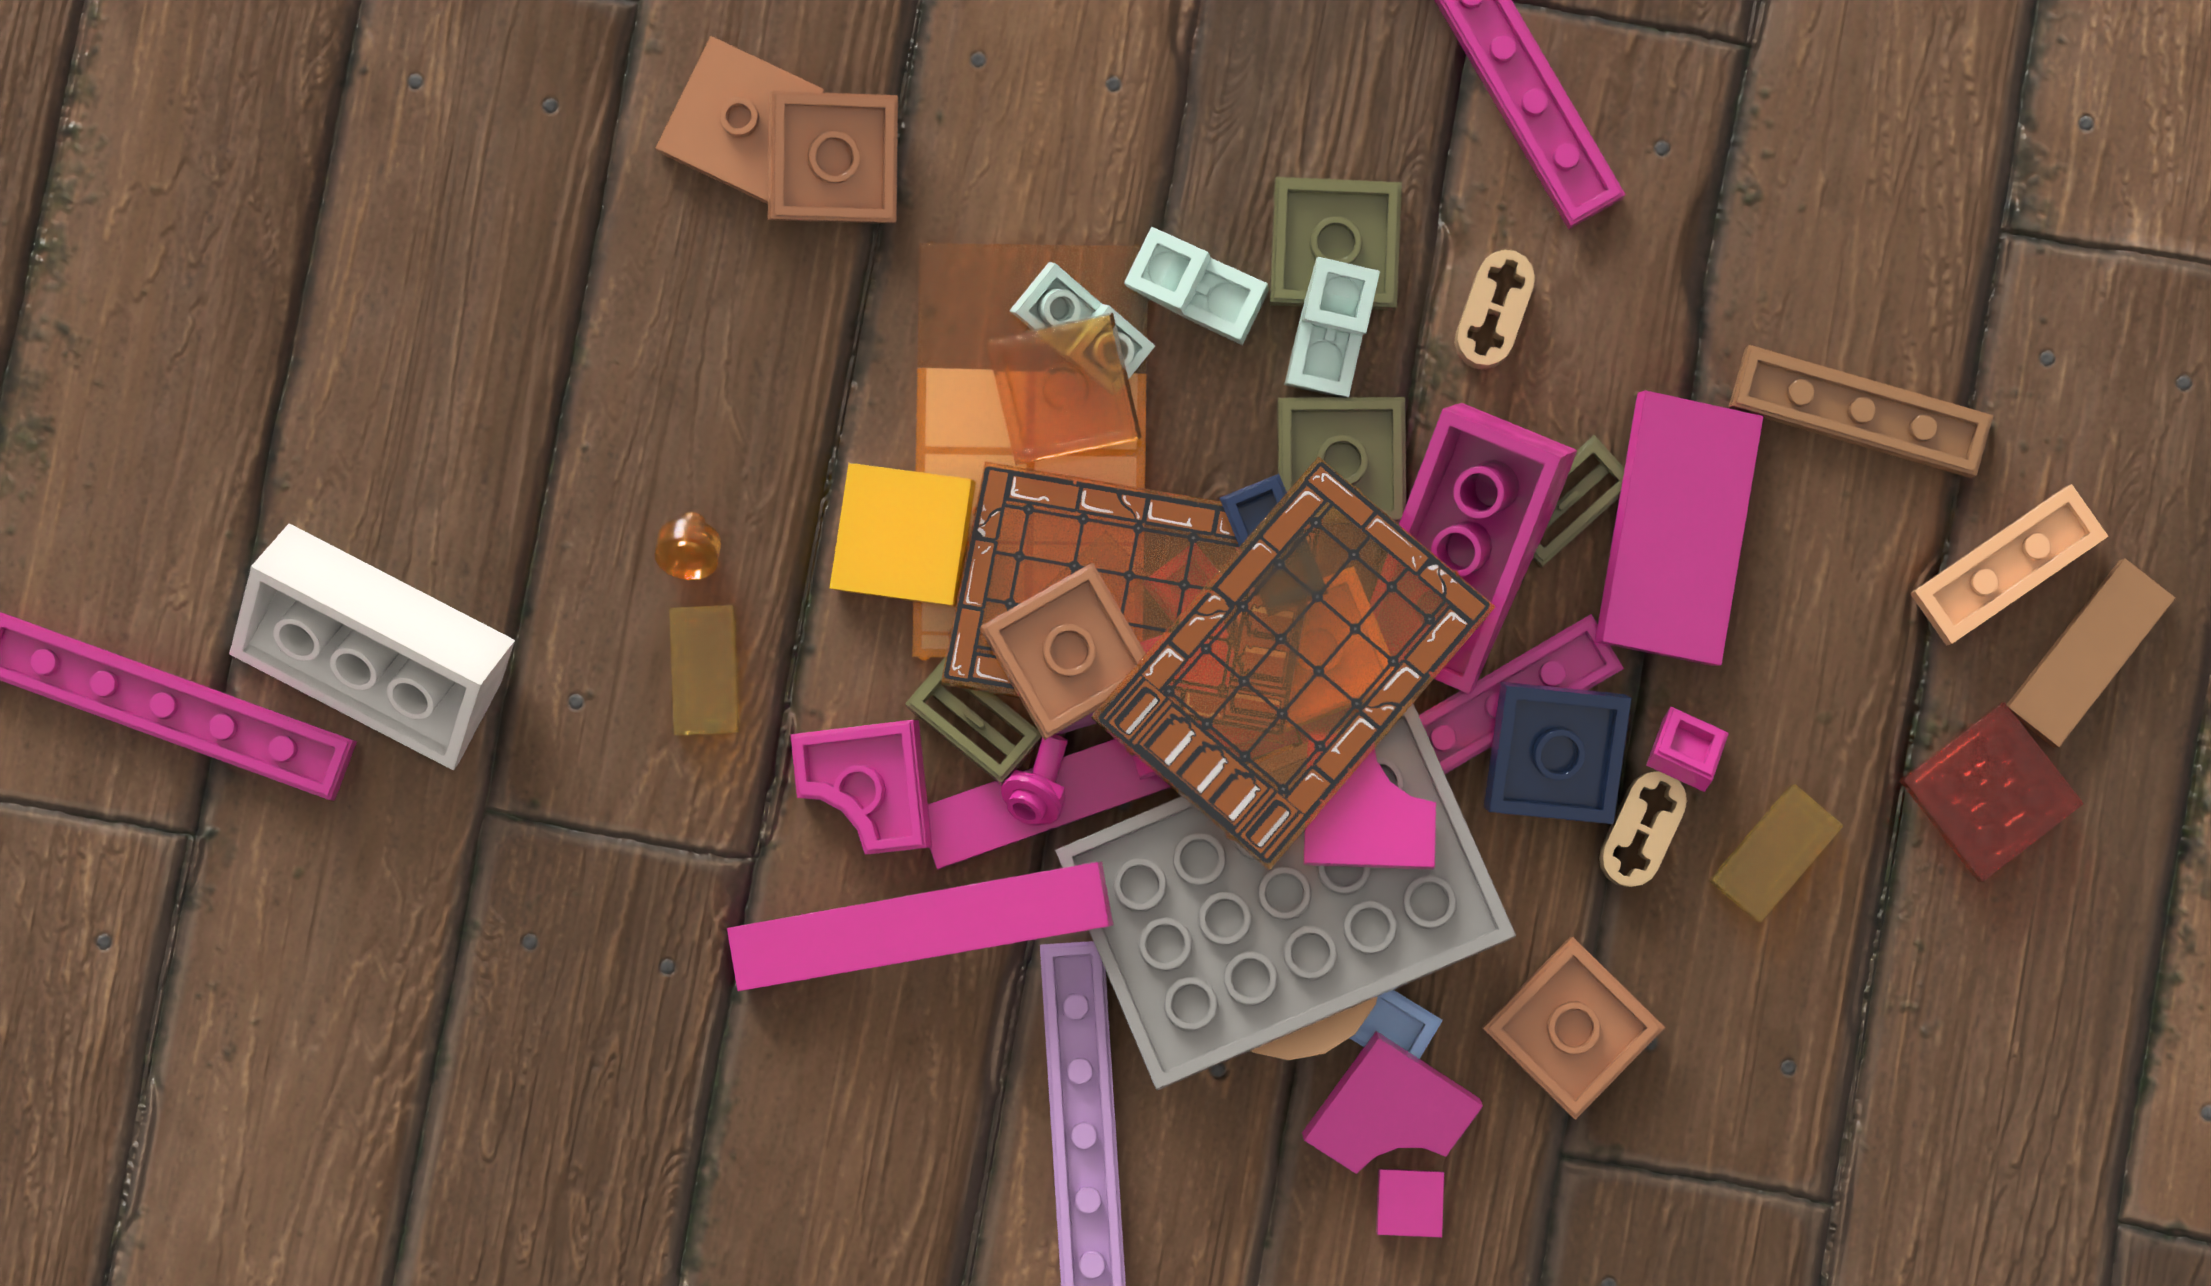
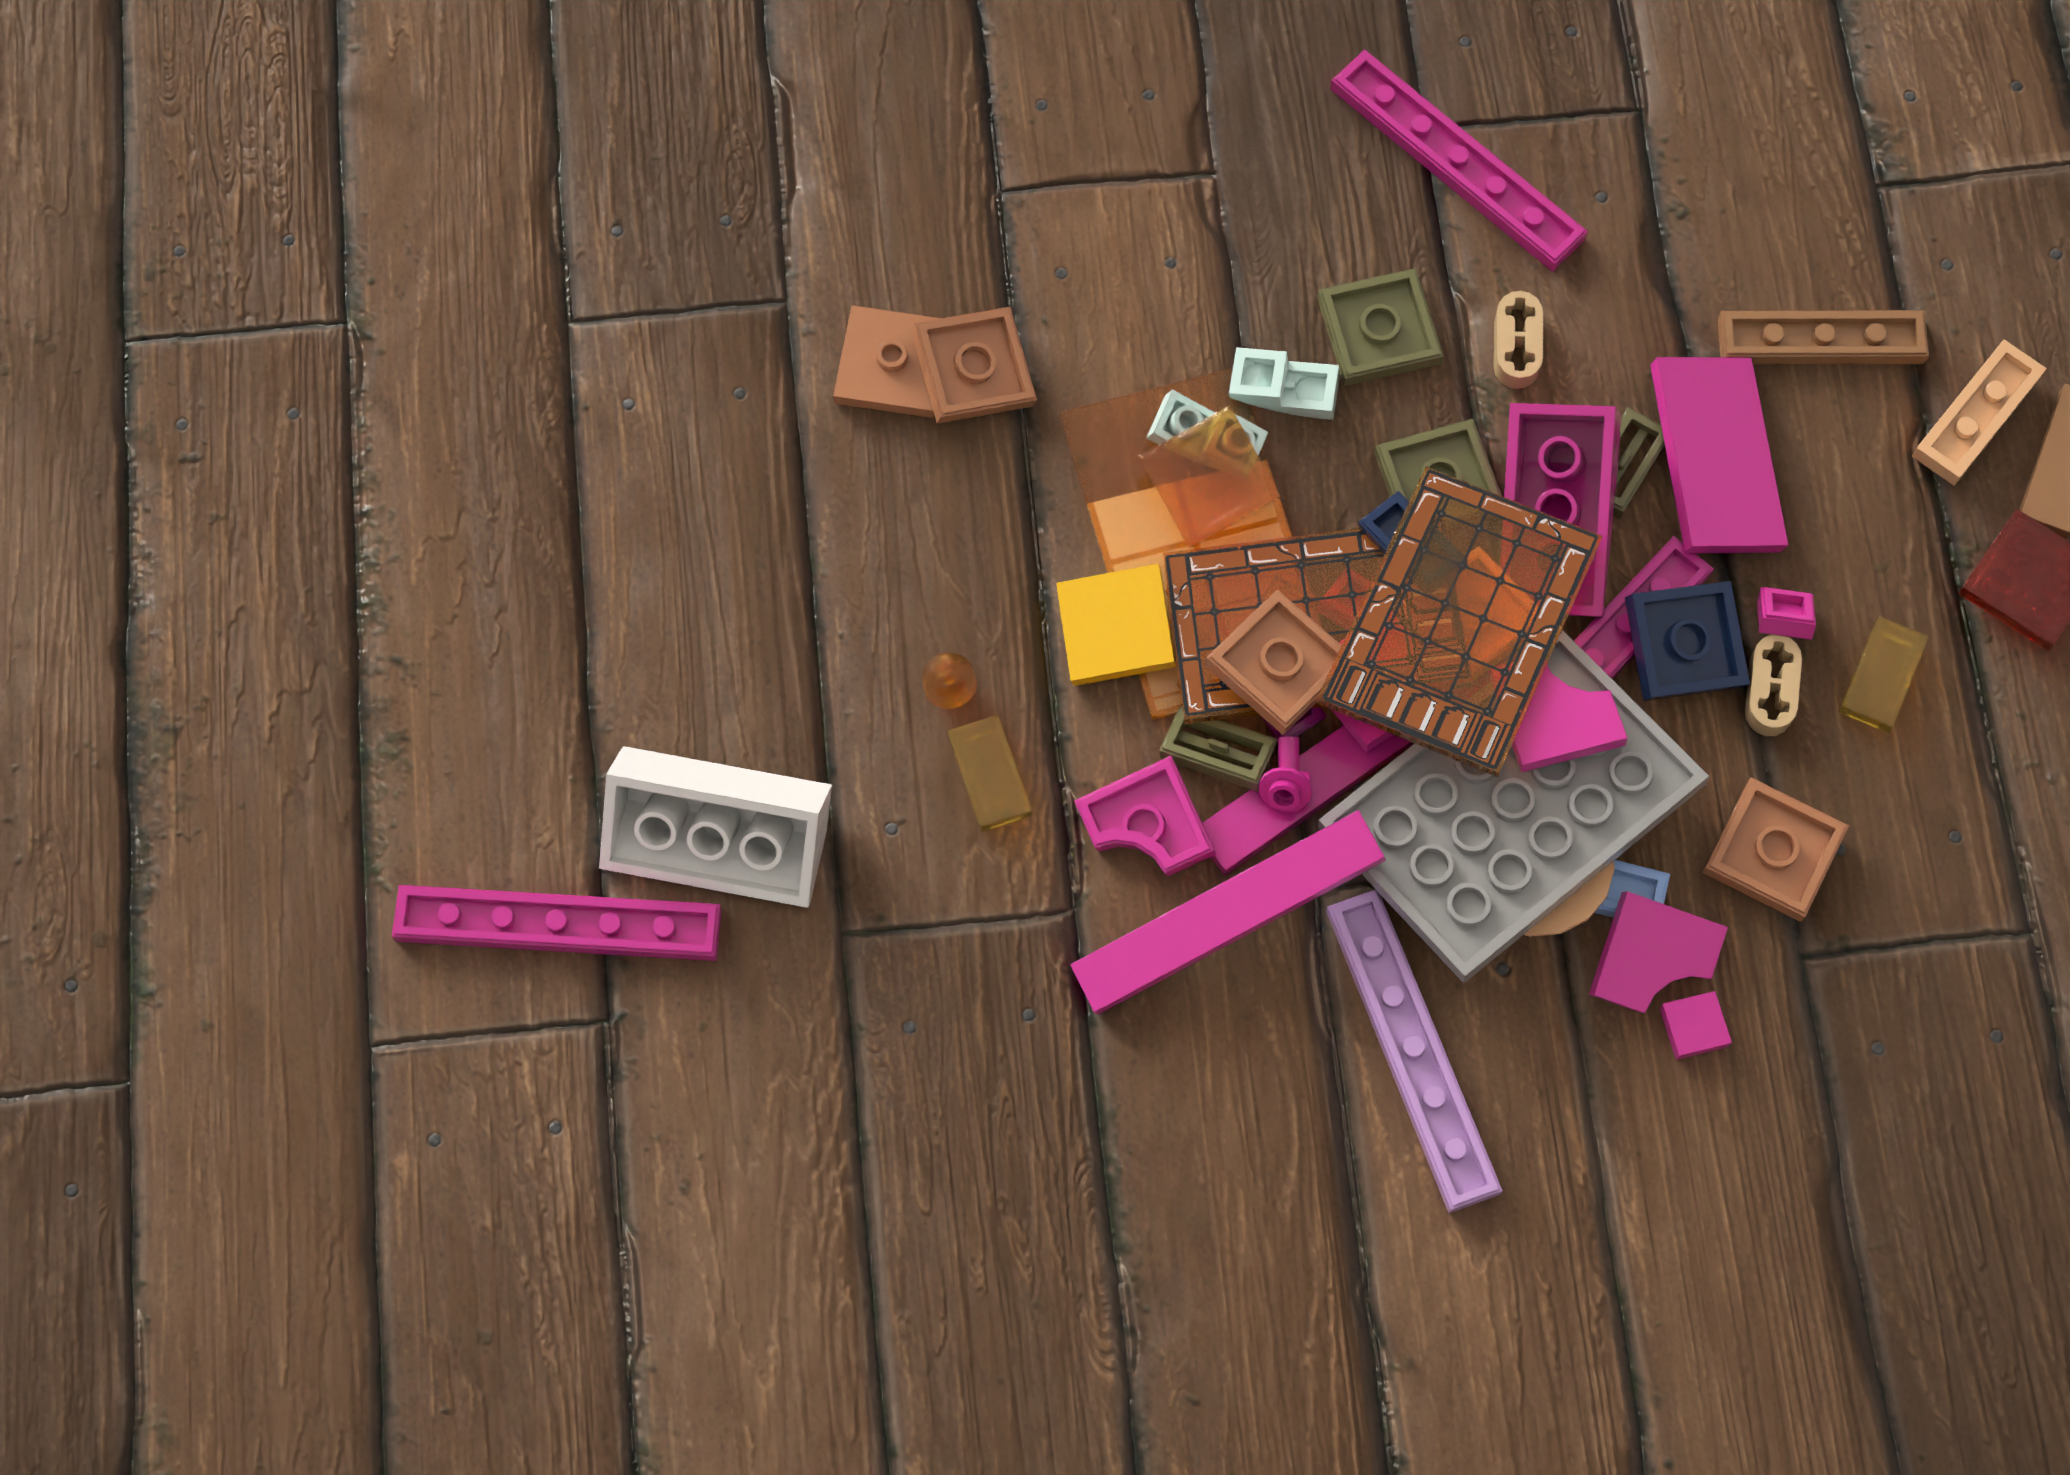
camera: 15 degrees left, 15 degrees down
light aqua slope [1284,257,1380,397] -> none

